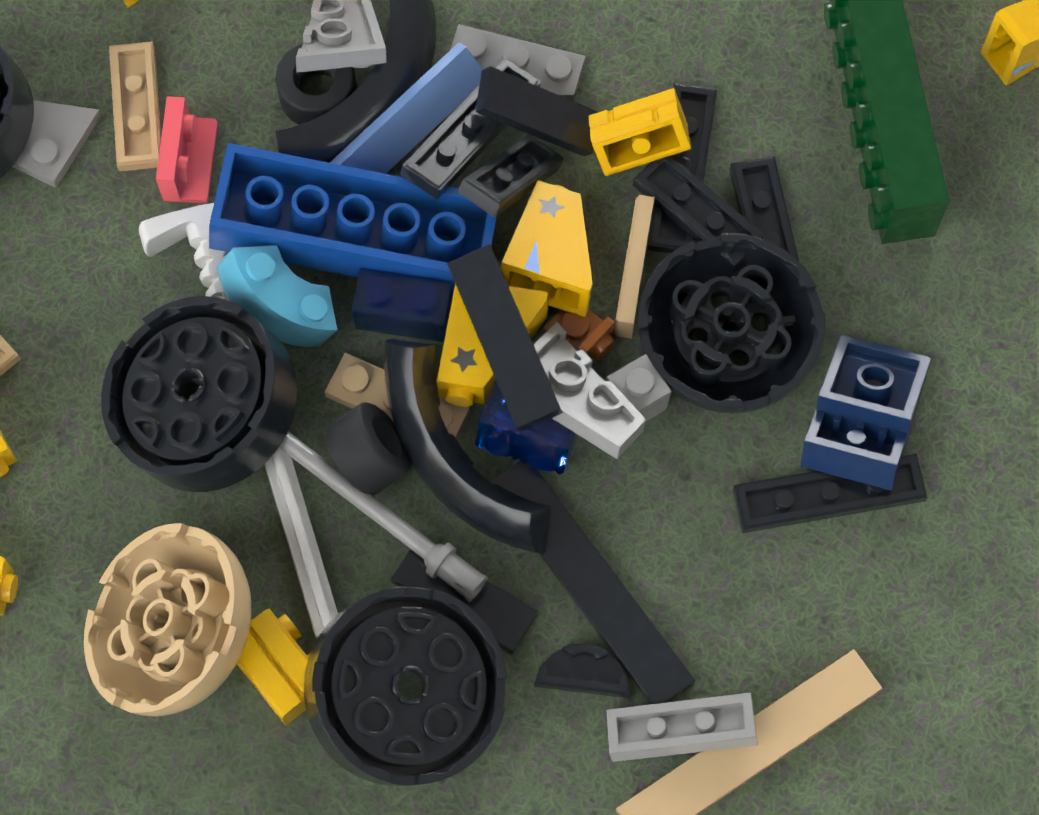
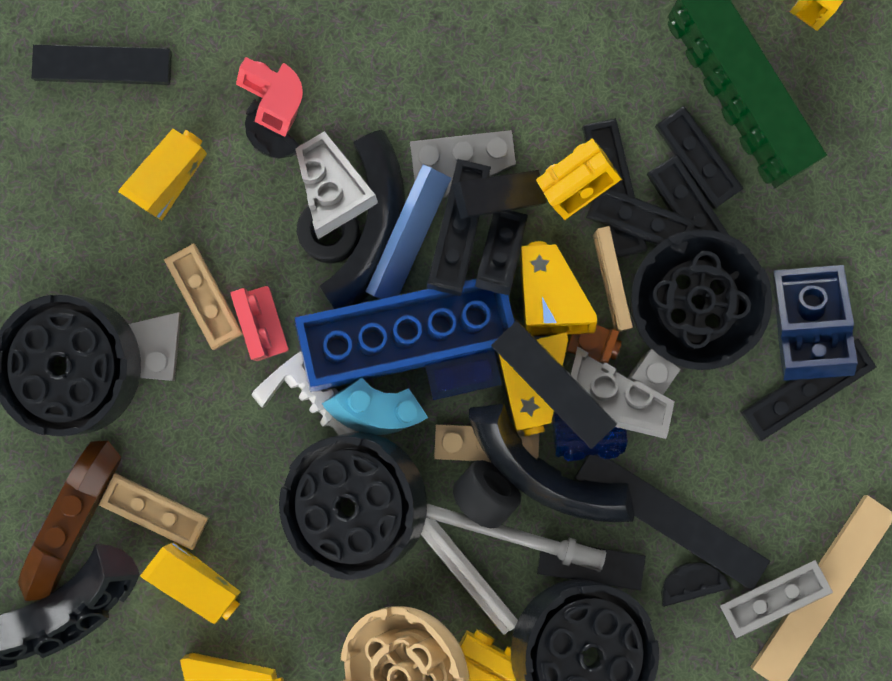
camera: 25 degrees left, 15 degrees up
none -> black tile [655,106,744,209]

